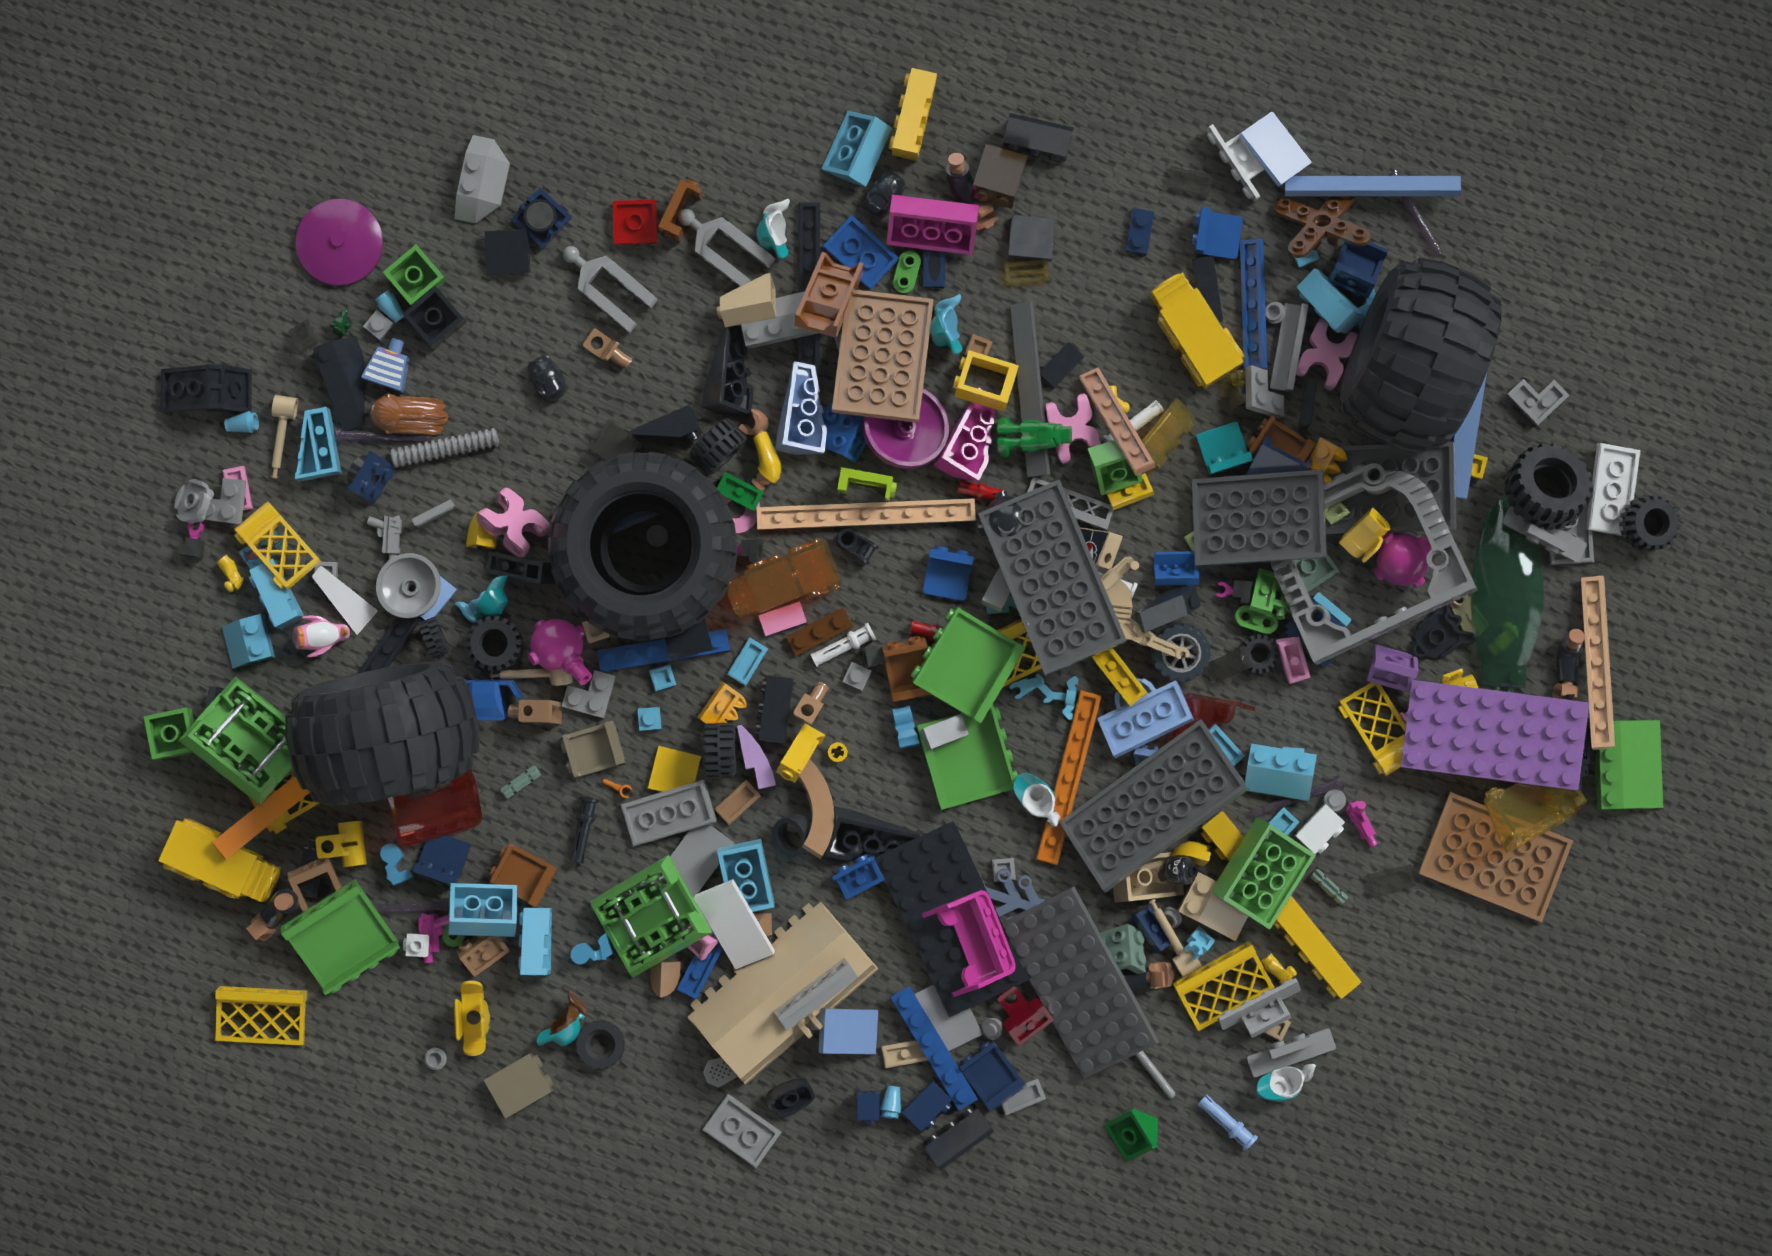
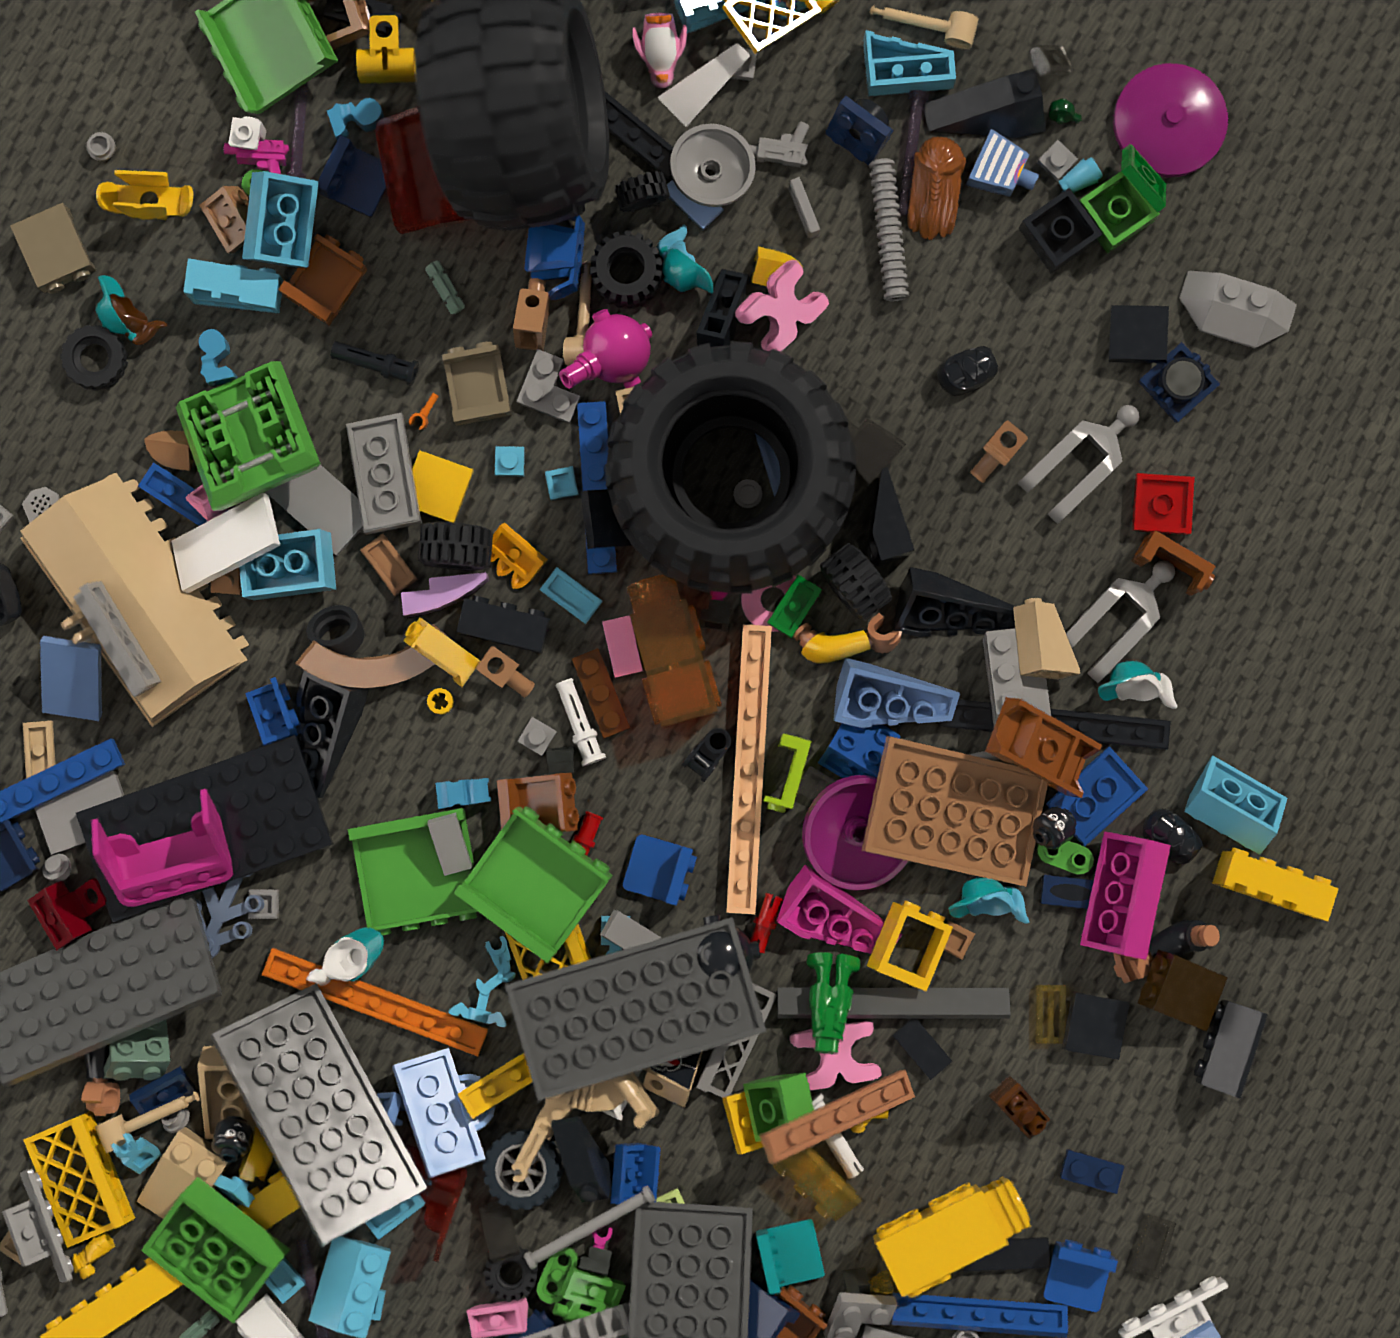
camera: 90 degrees right, 0 degrees up
none -> medium azure plate [214,1175,255,1207]
none -> light grey bar [524,1185,656,1270]
none -> reddish brown slope [989,1076,1050,1139]
none -> black head [1033,807,1076,849]
none -> green tile [1121,144,1166,213]

